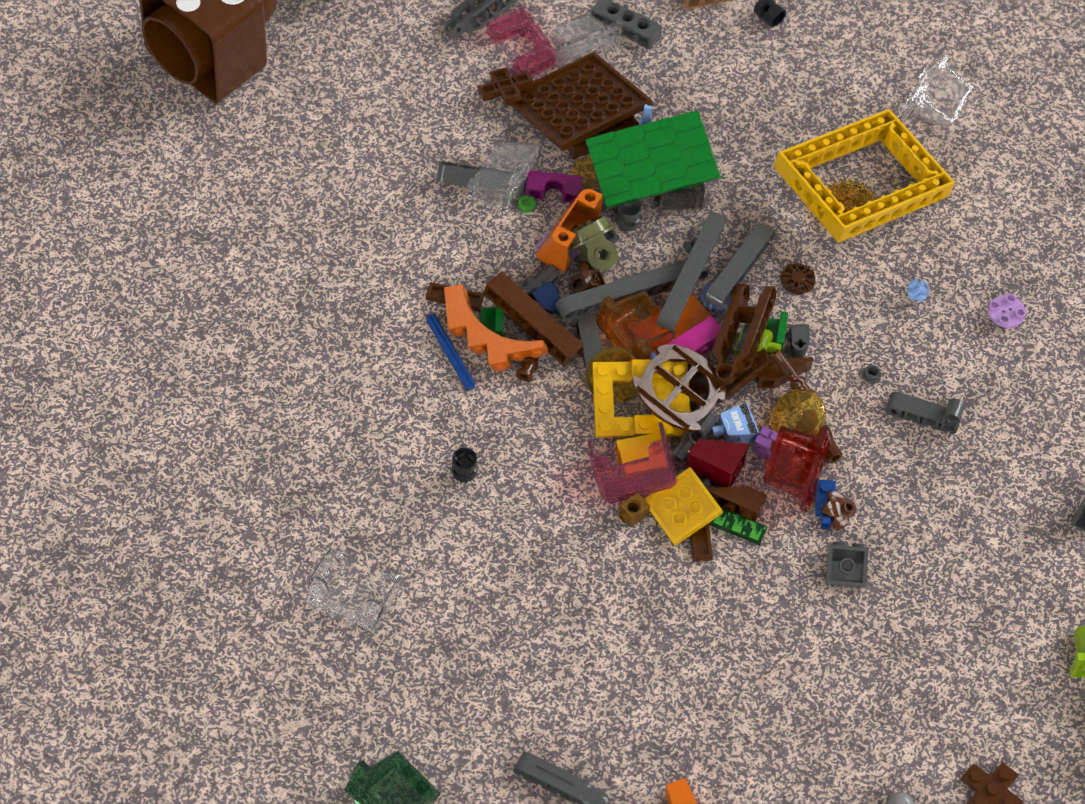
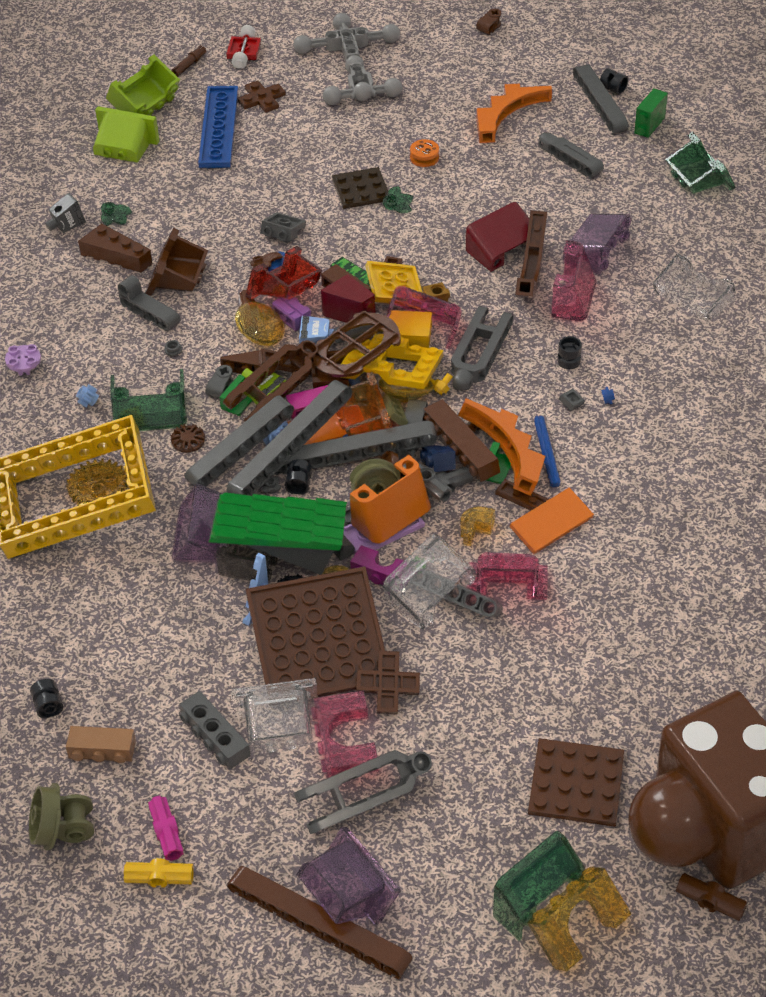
camera: 155 degrees left, 10 degrees down
reddish brown pin [770,349,815,402] -> none
none -> reddish brown wedge [78,223,153,273]
none -> clear green plate [101,202,132,226]
none -> clear green windscreen [110,369,187,431]
none -> reddish brown windscreen [145,228,208,296]
none -> clear purple windscreen [172,483,226,563]
none -> blue plate [198,86,238,168]
none -> black wheel [284,459,312,495]
none -> dark brown plate [332,167,391,209]
none -> olive tile [382,393,408,426]
none -> clear green plate [383,186,414,213]
none -> dark grey piece [403,462,452,503]
none -> orange head [410,139,439,167]
none -> yellow piece [428,373,453,396]
none -> dark grey piece [451,306,514,390]
none -> clear yellow brick [460,506,495,546]
none -> dark red windscreen [466,202,529,272]
none -> clear pink windscreen [467,552,548,600]
none -> orange tile [510,487,594,554]
none -> reddish brown arch [515,210,548,299]
none -> reddish brown plate [528,738,624,827]
none -> clear pink windscreen [551,240,597,321]
none -> dark grey tile [559,389,585,411]
none -> clear purple windscreen [563,214,632,275]
none -> blue plate [601,386,615,405]

